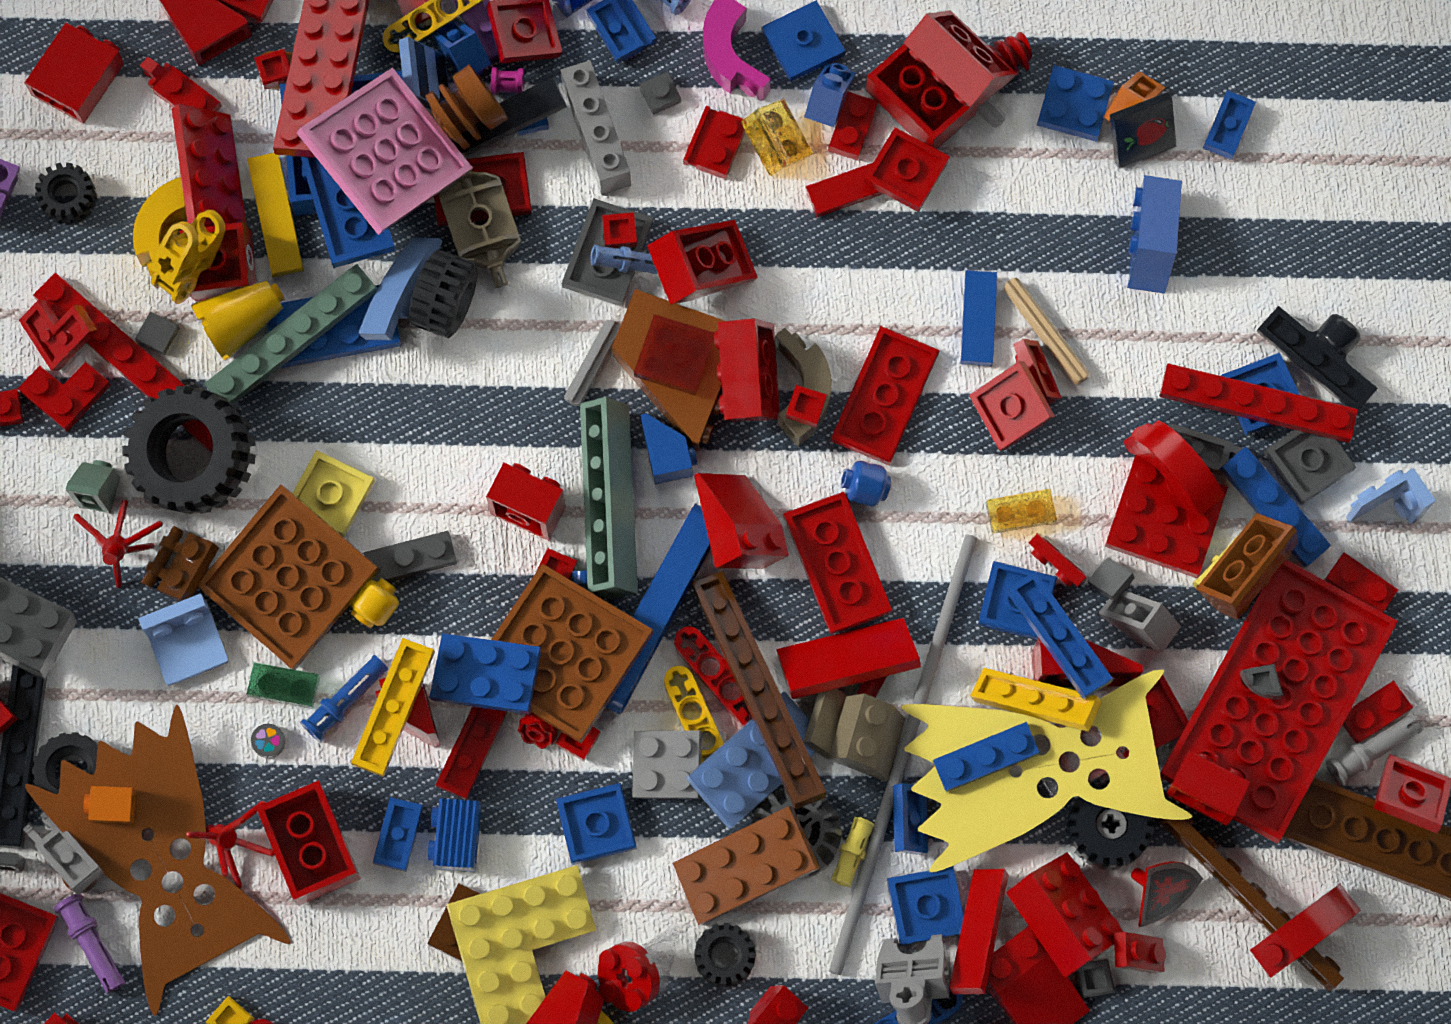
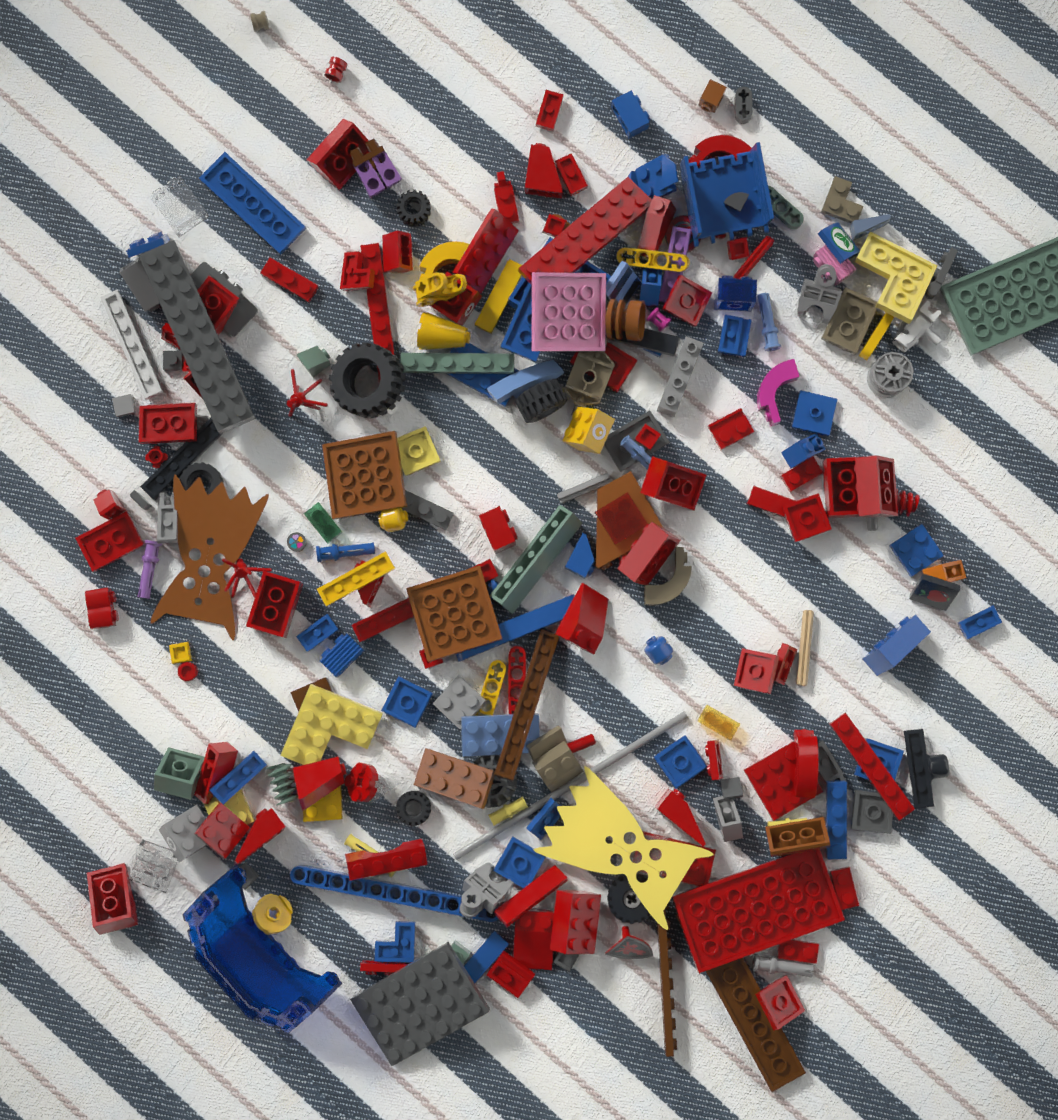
camera: 45 degrees right, 10 degrees up
red plate [18,362,111,432] -> none
red brick [24,22,124,124] -> none
orange brick [83,786,136,824] -> none
dark grey tile [135,311,180,356] -> none
light blue bracket [138,593,229,686] -> none
reddish brown plate [141,526,219,601] -> none
blue plate [429,633,542,715] -> none
red plate [517,713,558,749] -> none
dark grey plate [639,71,681,115] -> none
clear yellow bracket [741,98,813,176] -> none
red tile [776,618,921,699] -> none
red plate [783,492,892,636] -> none
red plate [786,385,827,428] -> none
red tile [830,326,940,466] -> none
blue plate [933,722,1040,792] -> none
blue tile [960,270,997,366] -> none
yellow plate [970,668,1102,732] -> none
blue plate [1006,571,1113,700] -> none
red plate [1114,932,1166,973] -> none
red brick [1166,751,1250,826] -> none
dark grey tile [1240,664,1283,699] -> none
red arch [1250,883,1361,978] -> none
light blue bracket [1346,468,1436,525] -> none
none -> red brick [382,230,413,273]
none -> yellow brick [562,407,615,454]

